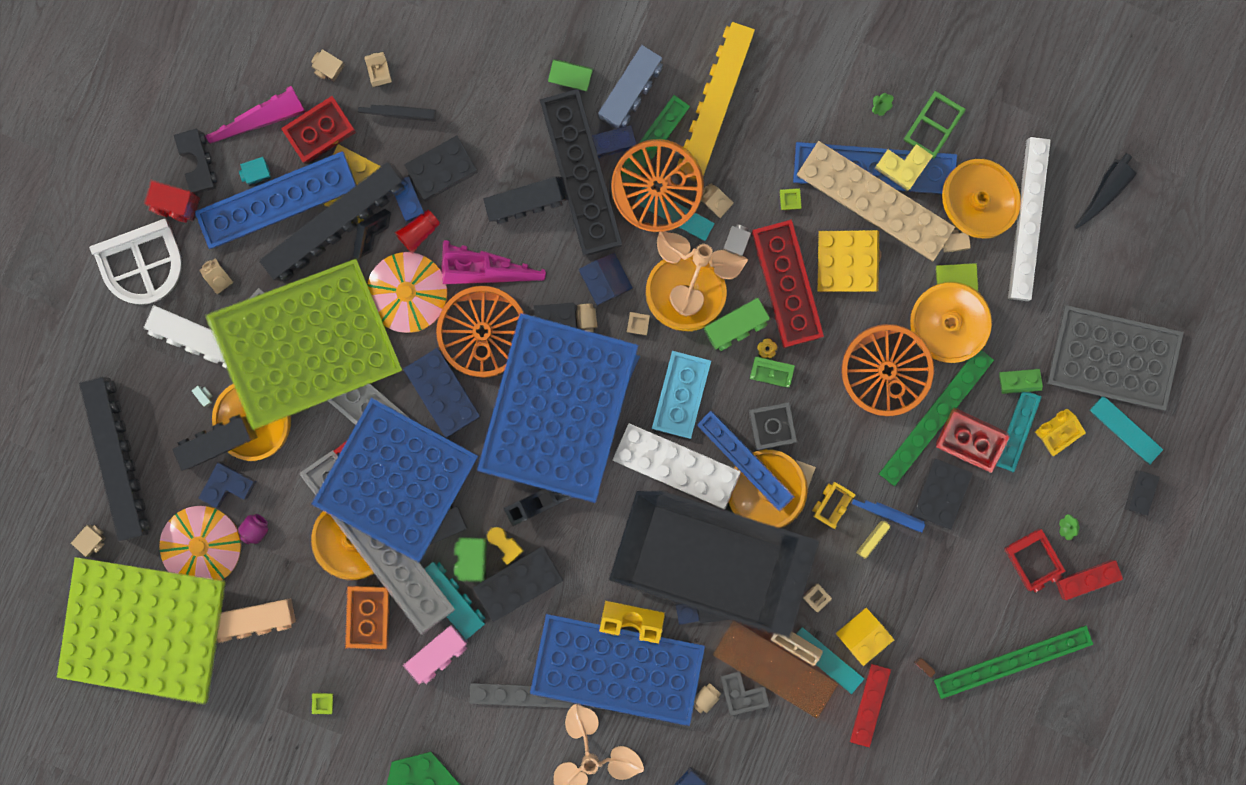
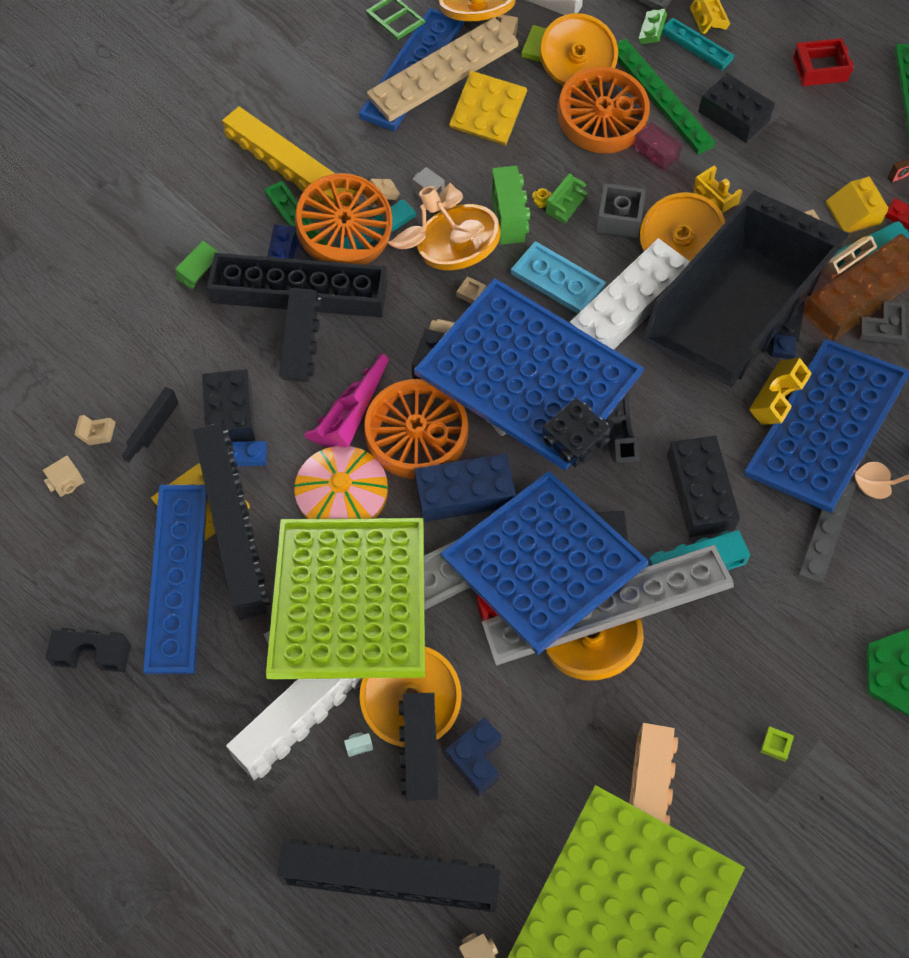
camera: 65 degrees left, 25 degrees down
white window [89,219,182,304] -> none
red brick [145,181,200,223] -> none
dish [159,506,241,581] -> none
tan bracket [200,259,233,294] -> none
dark pink wedge [205,86,306,144] -> none
magenta head [238,514,269,544] -> none
teal brick [239,157,272,186] -> none
red brick [281,96,356,165] -> none
orange brick [346,586,390,649] -> none
black plate [353,208,391,259] -> none
red plant [394,210,440,254] -> none
bright pink brick [404,624,468,684] -> none
bright green brick [454,537,487,581] -> none
yellow legs [487,527,524,565] -> none
dark blue slope [579,253,633,307] -> none
sand blue brick [598,45,663,131] -> none
tan brick [693,683,721,713] -> none
blue plate [697,411,795,511] -> none
red brick [752,219,824,348] -> none
lime plate [780,188,801,211] -> none
blue piece [851,499,925,533] -> none
light yellow tile [856,521,890,558] -> none
bright green plant [872,93,893,116] -> none
light yellow brick [874,144,933,191] -> none
red brick [936,407,1010,473] -> none
red brick [1055,560,1123,600] -> none
bright green plant [1059,514,1080,540] -> none
none -> black brick [541,398,611,468]
none -> clear pink brick [633,122,683,171]

